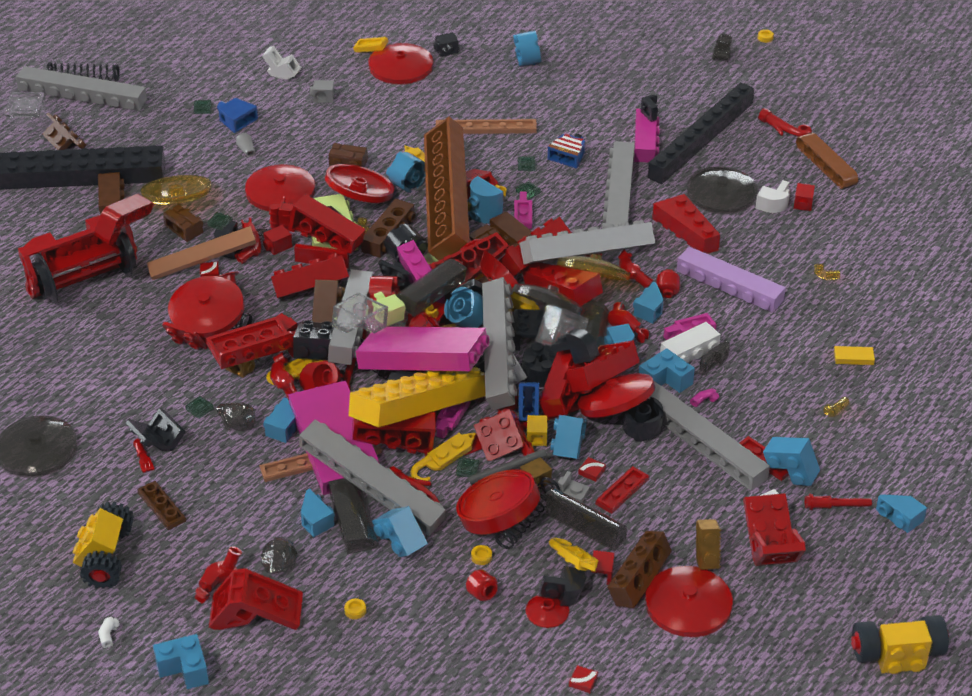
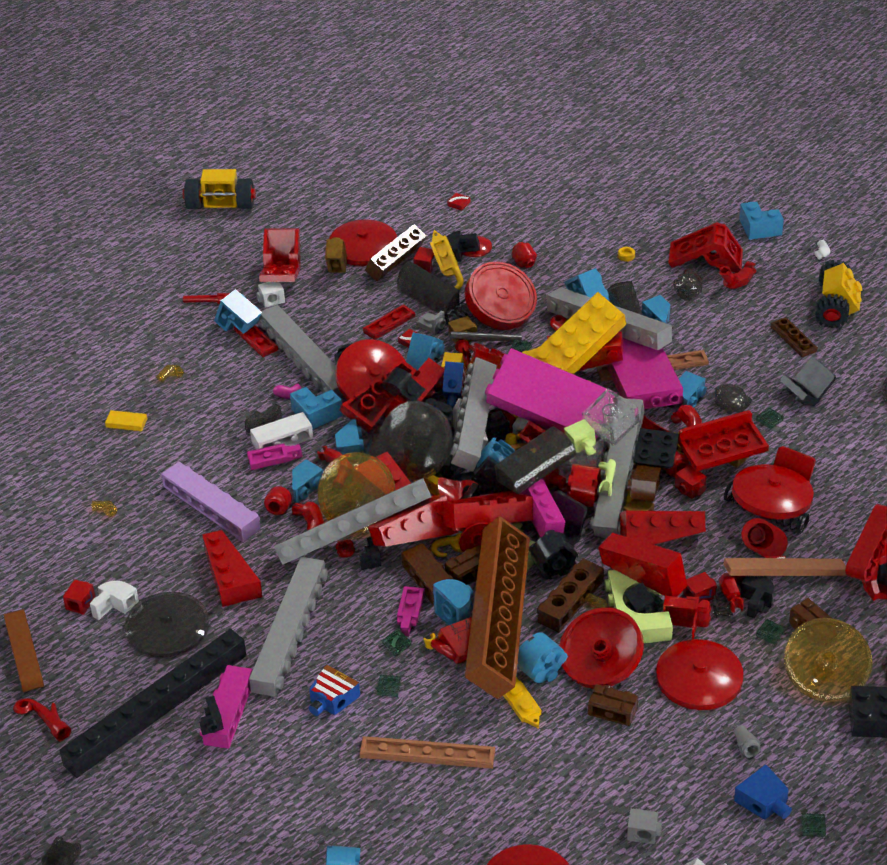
camera: 170 degrees left, 0 degrees up
dark azure slope [876,494,927,533] -> none
none -> yellowish green piece [598,459,616,496]

